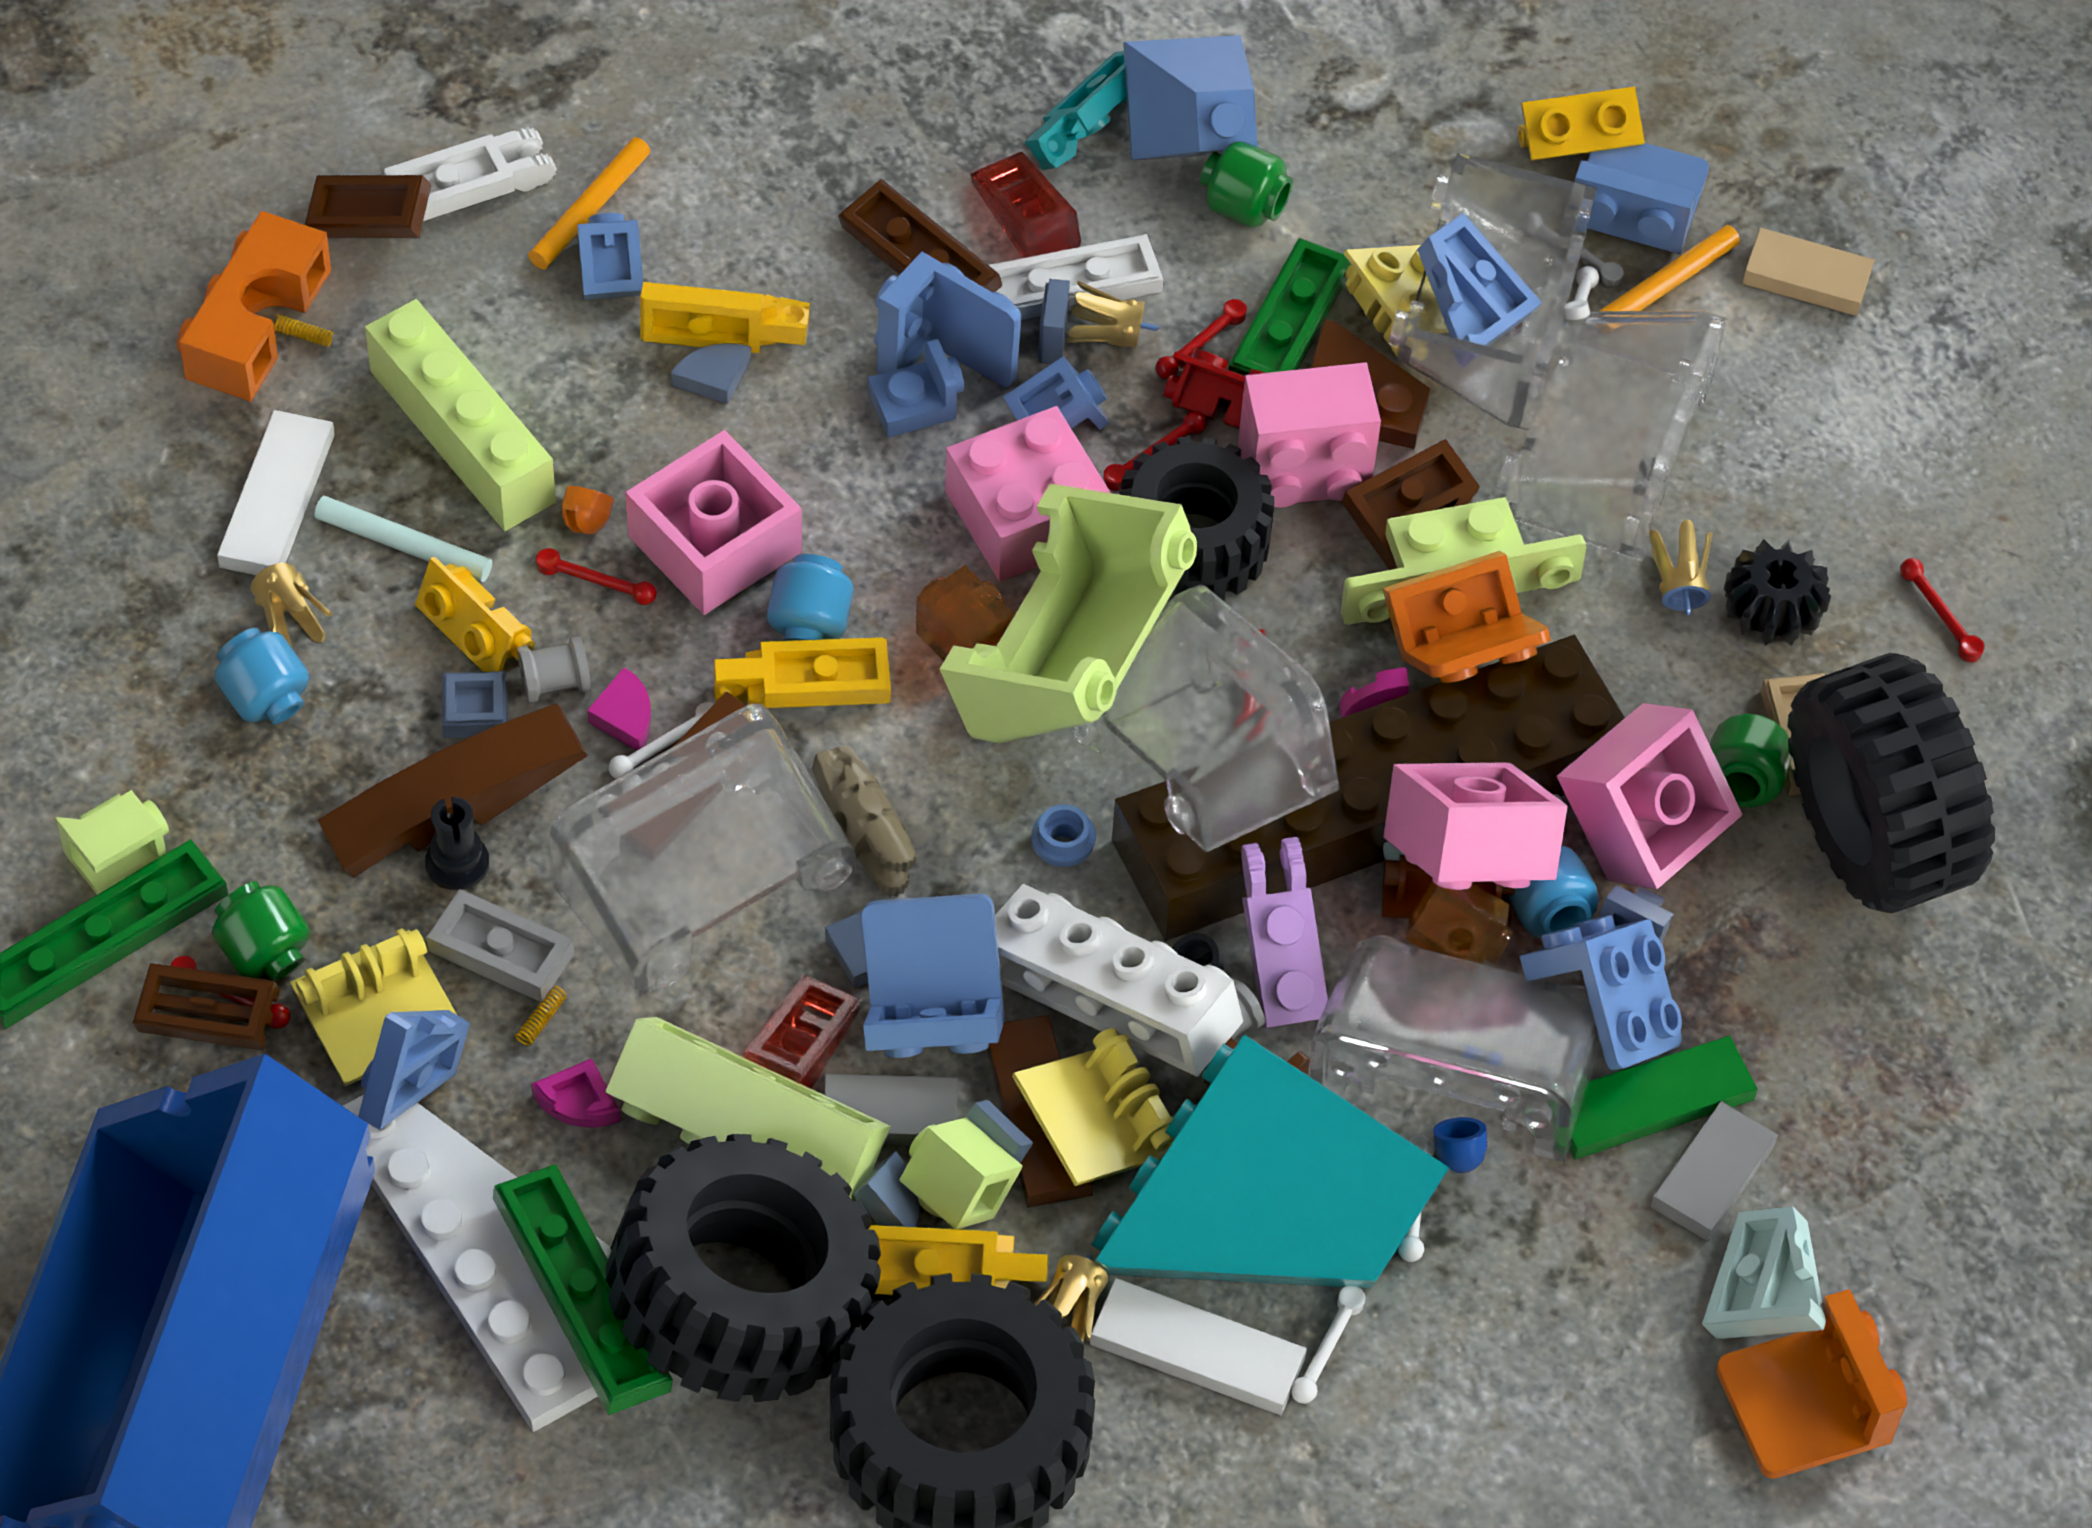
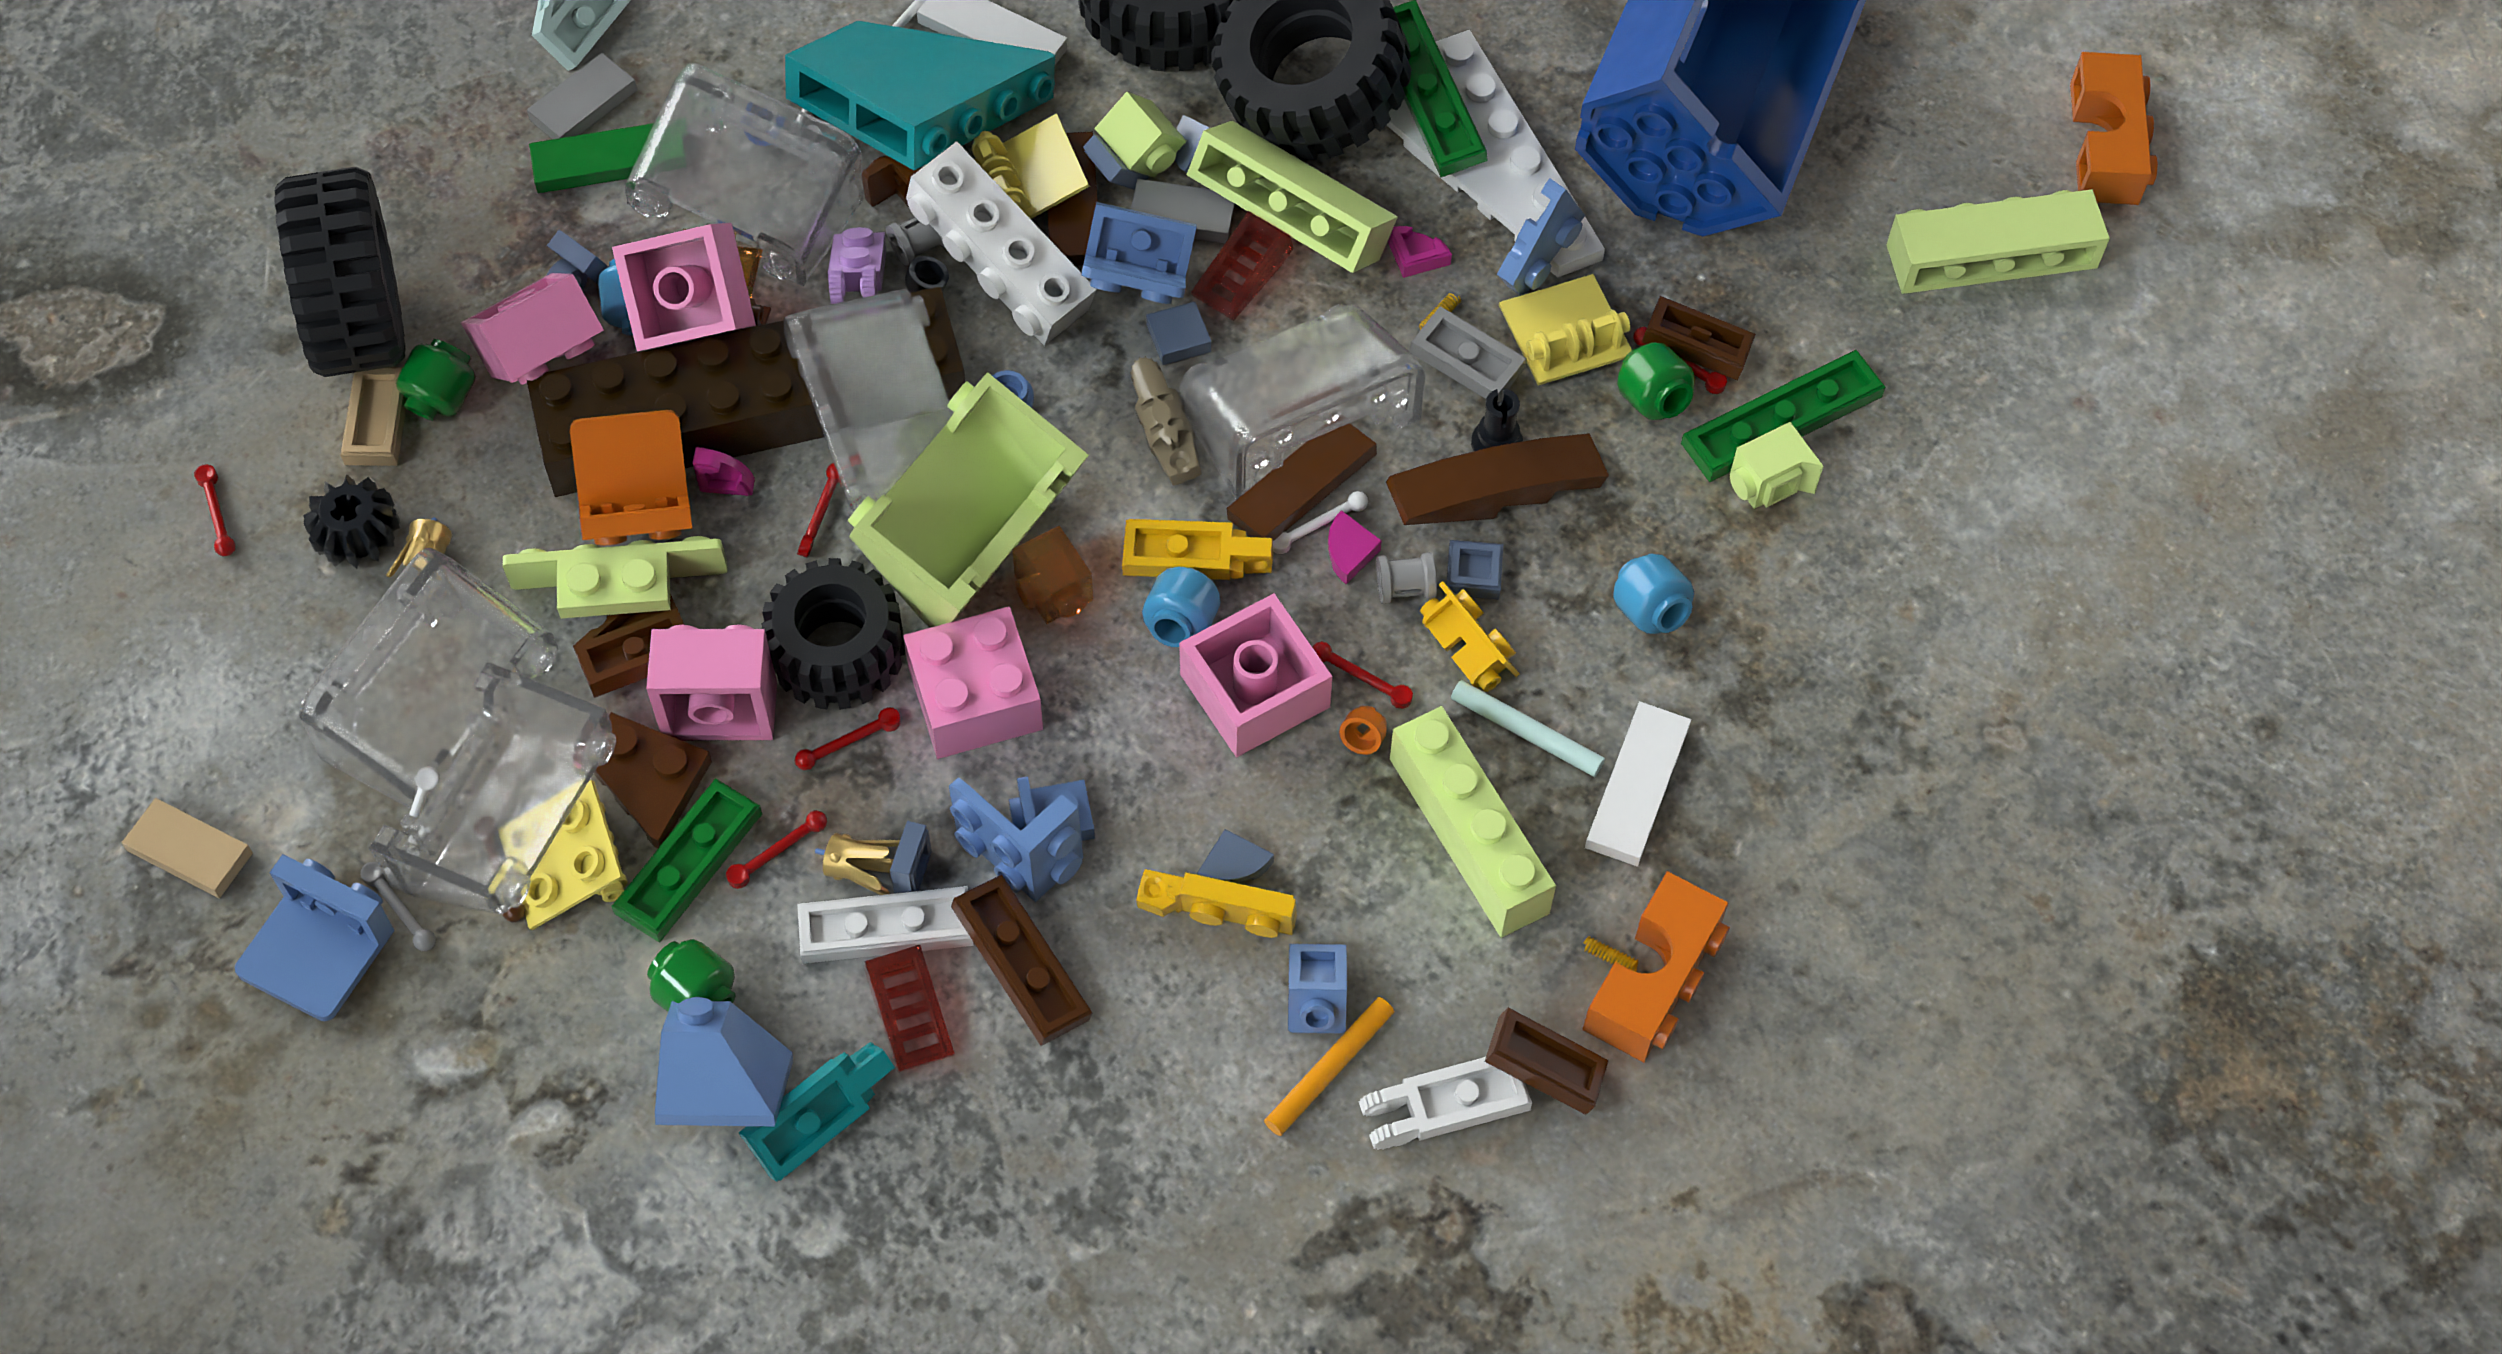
camera: 170 degrees left, 5 degrees up
pearl gold piece [251,563,333,647] -> none
yellow hinge [868,1225,1049,1295] -> none
medium blue bracket [1003,356,1110,430] -> none
pearl gold piece [1034,1254,1108,1342] -> none
red hinge [1163,349,1265,429] -> none
medium blue wing [1417,213,1542,364] -> none
yellow hinge [1517,86,1645,161] -> none
medium blue bracket [1519,915,1682,1070] -> none
light orange bar [1595,225,1740,332] -> none

